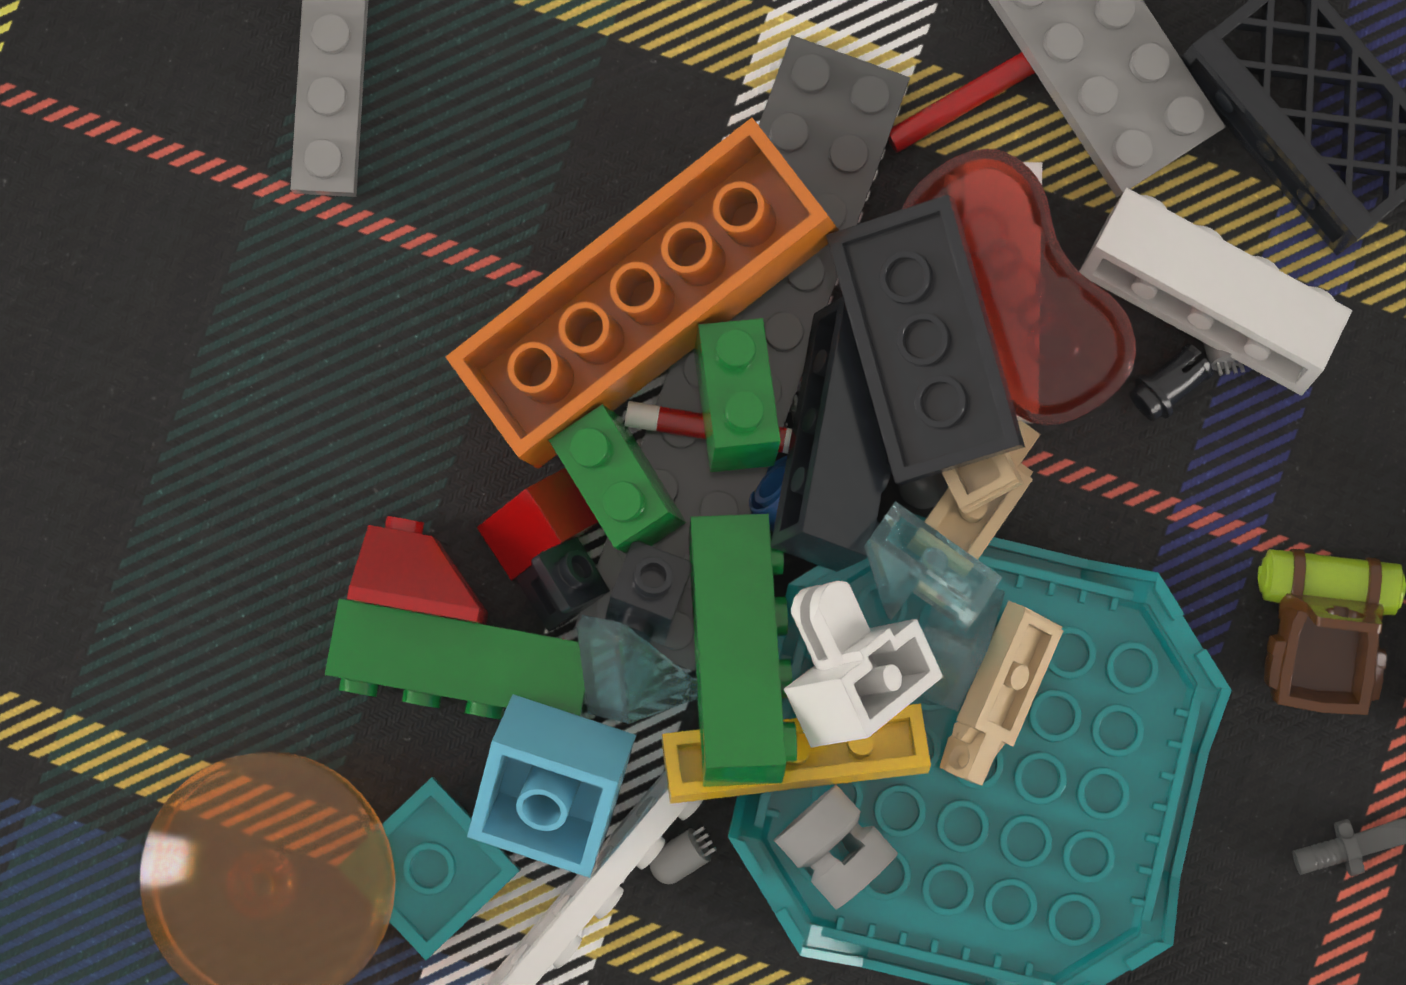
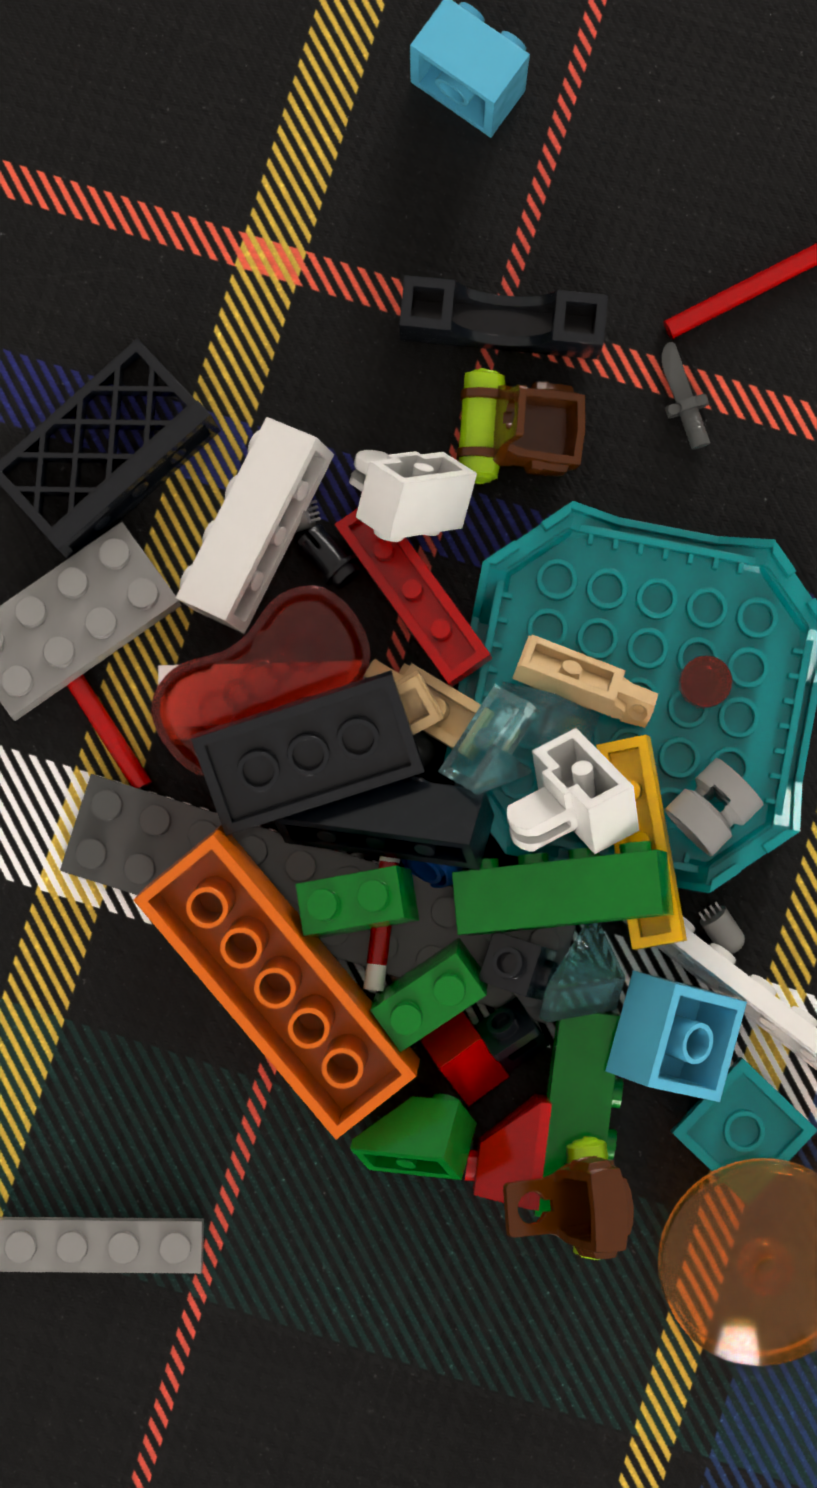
camera: 90 degrees left, 0 degrees up
none -> red plate [334,508,492,687]
none -> white brick [349,450,477,542]
none -> green slope [350,1094,477,1180]
none -> reddish brown piece [503,1136,634,1260]
none -> clear red tile [679,656,732,708]

